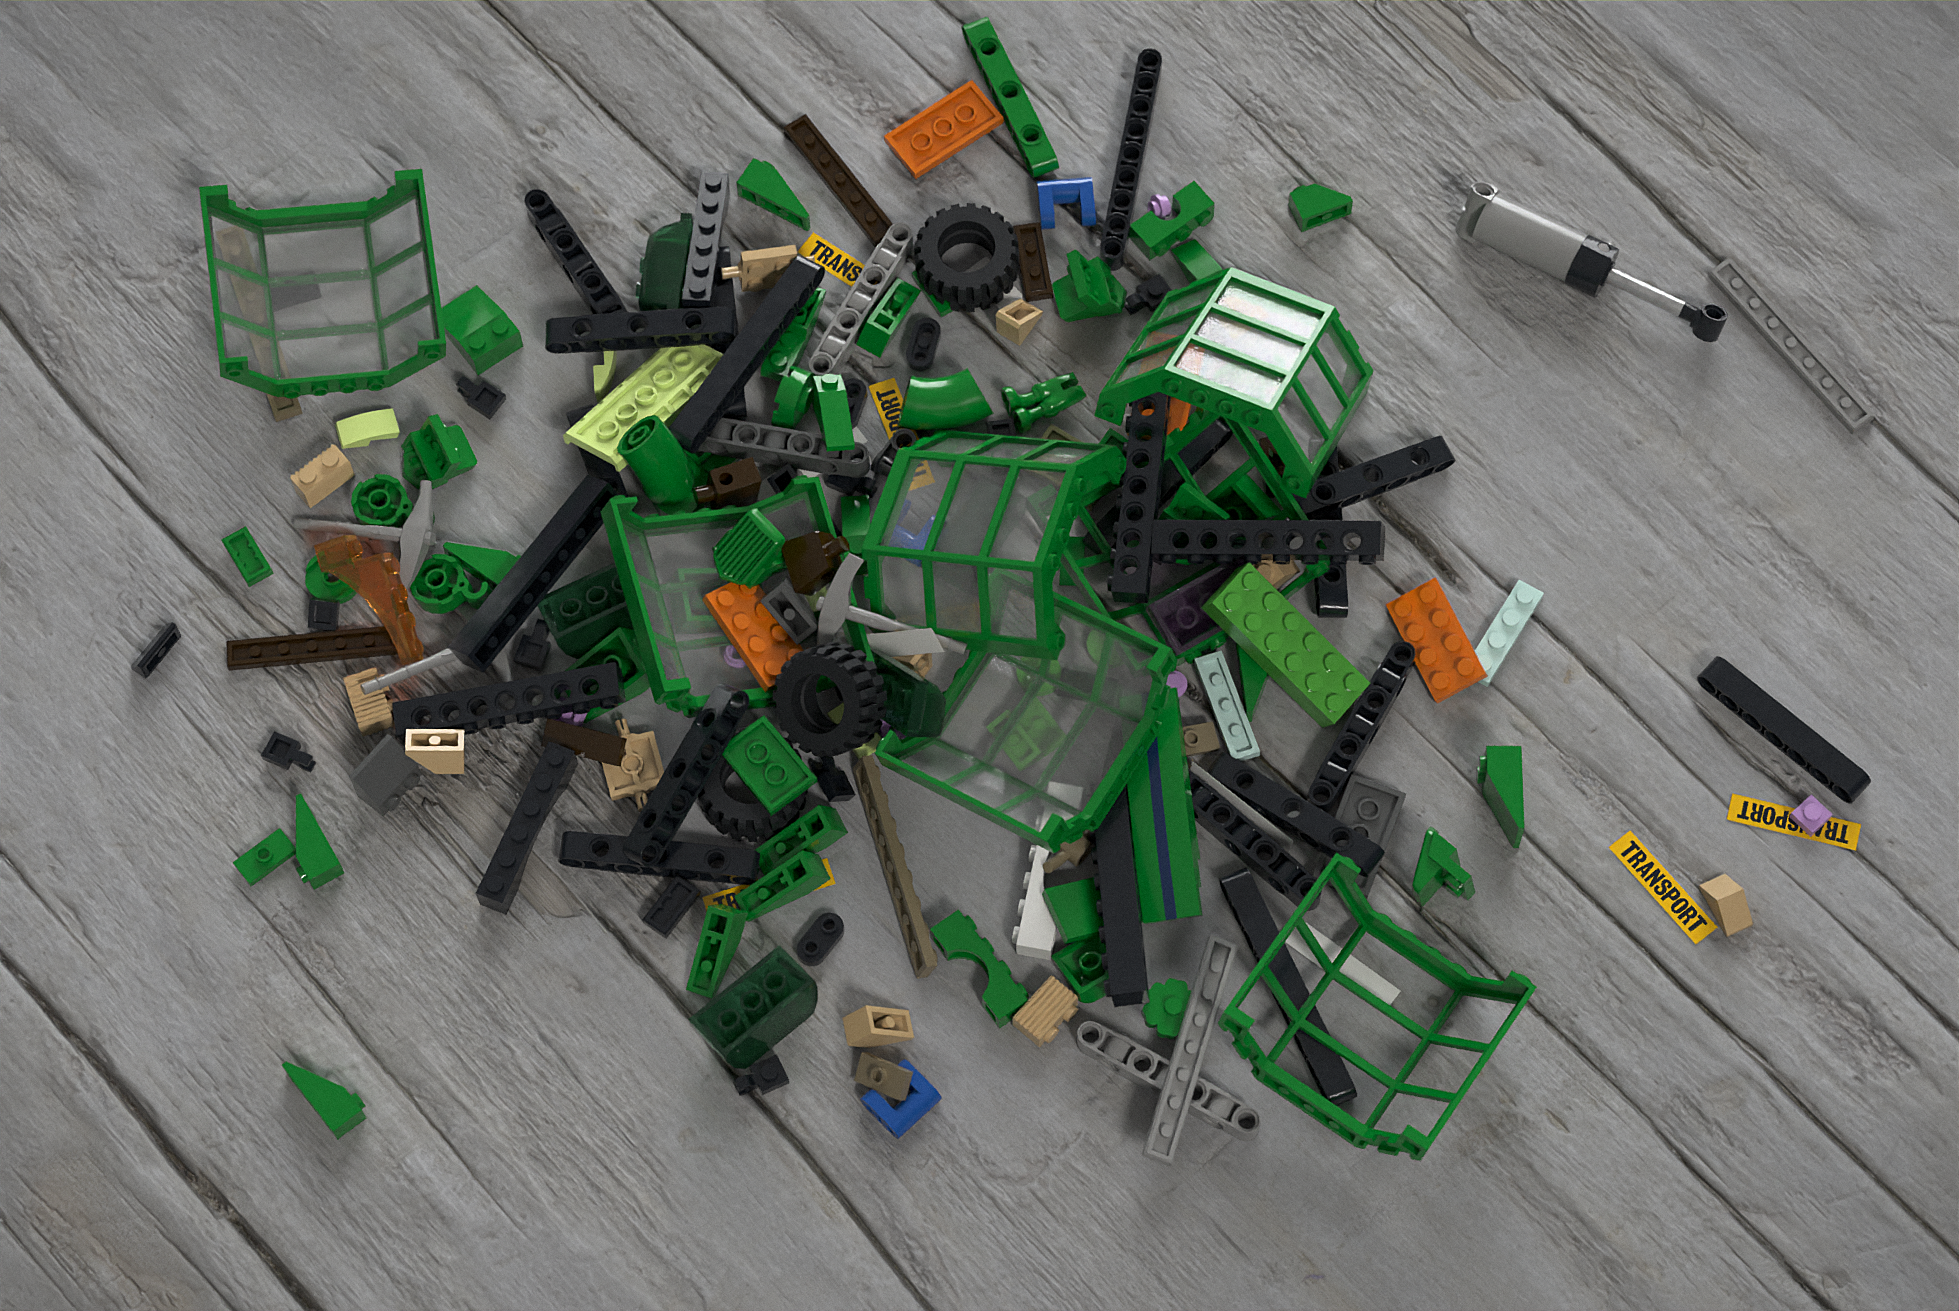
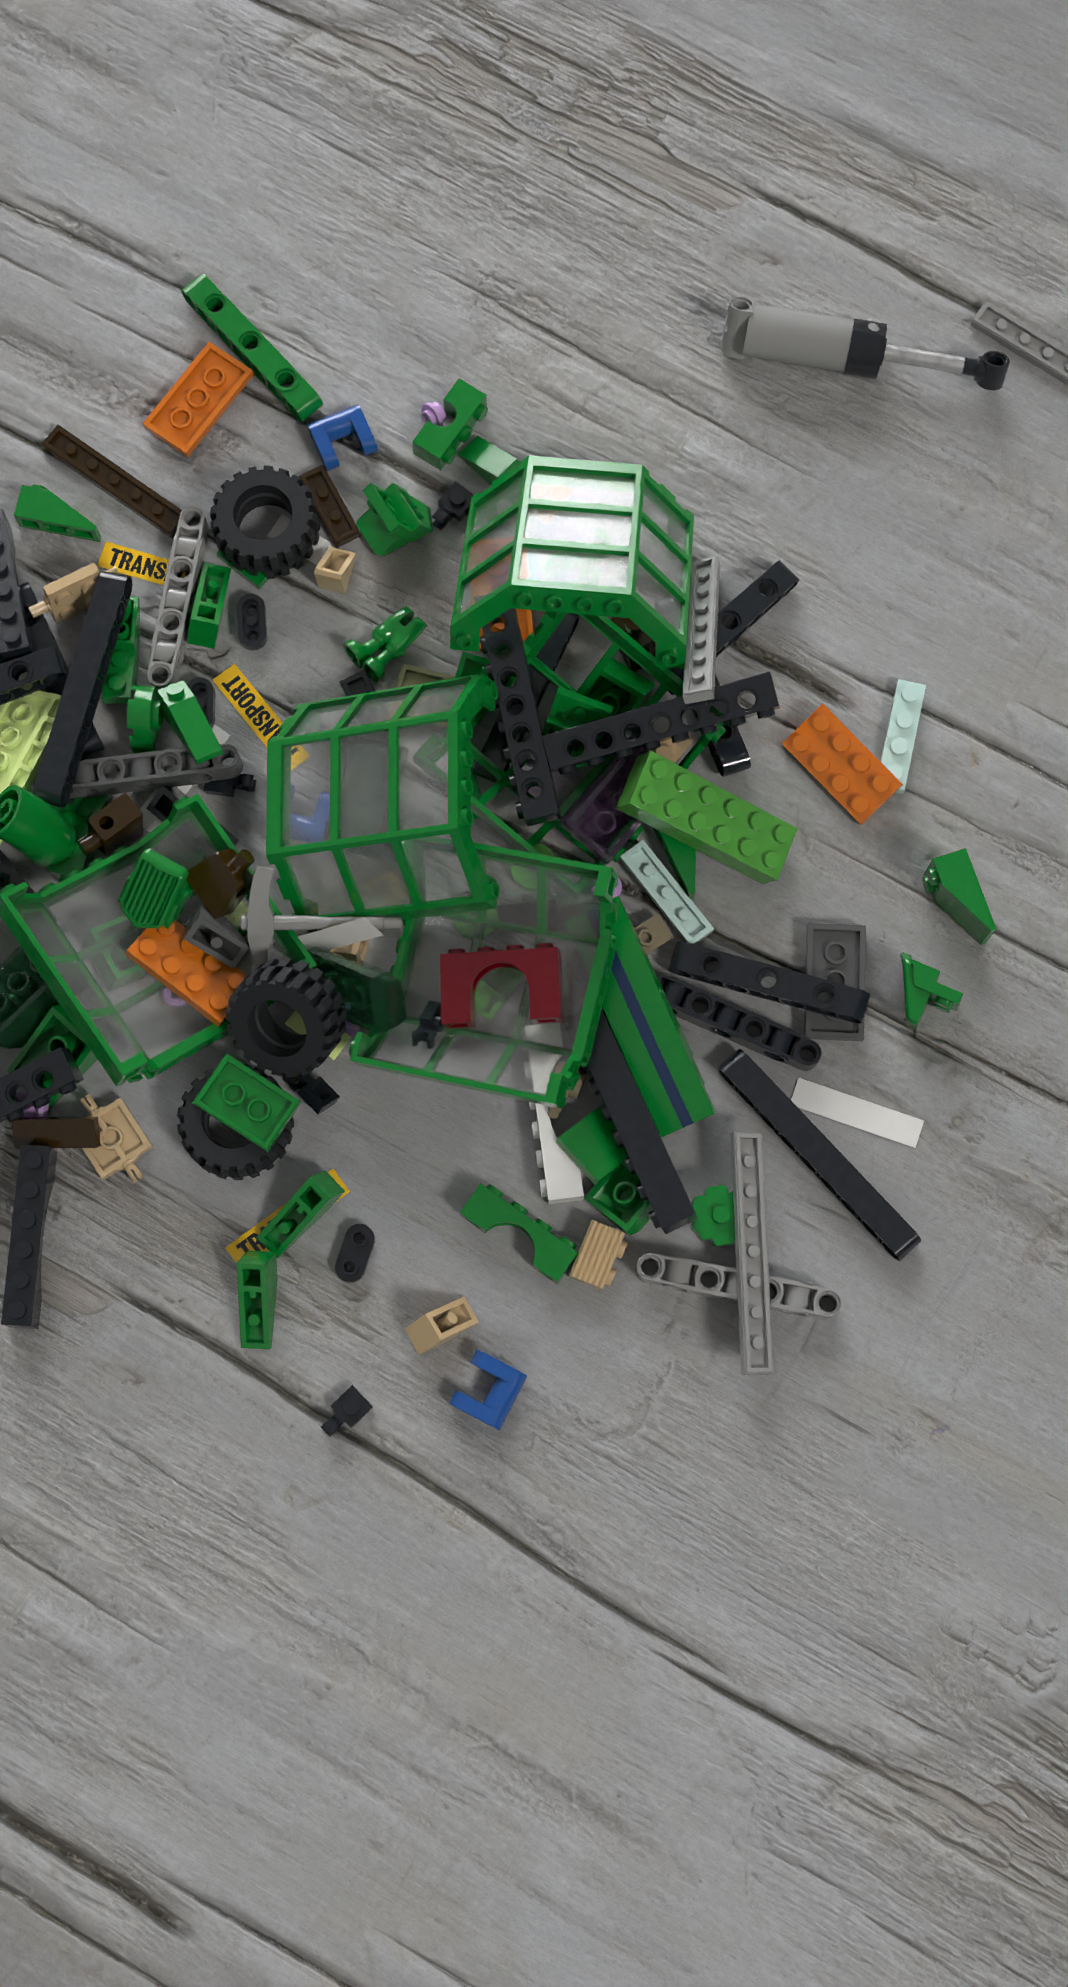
camera: 20 degrees left, 10 degrees up
black beam [558,831,761,885] -> none
black beam [623,684,749,867] -> none
black plate [642,875,701,939] -> none
clear green windscreen [688,945,818,1069] -> none
green slope [754,805,848,875] -> none
green slope [841,495,871,575] -> none
dark tan plate [852,755,938,979] -> none
dark tan plate [854,1052,913,1101] -> none
dark grey piece [871,429,917,478] -> none
green brick [898,368,994,431] -> none
black beam [1100,48,1162,271] -> none
white sticker [1190,761,1293,853] -> none
green window [1218,853,1537,1161] -> none
green slope [1288,183,1353,232] -> none
black beam [1307,641,1416,813] -> none
none -> black plate [412,1000,444,1049]
none -> dark red arch [440,943,564,1029]
none -> light grey tile [683,556,720,704]

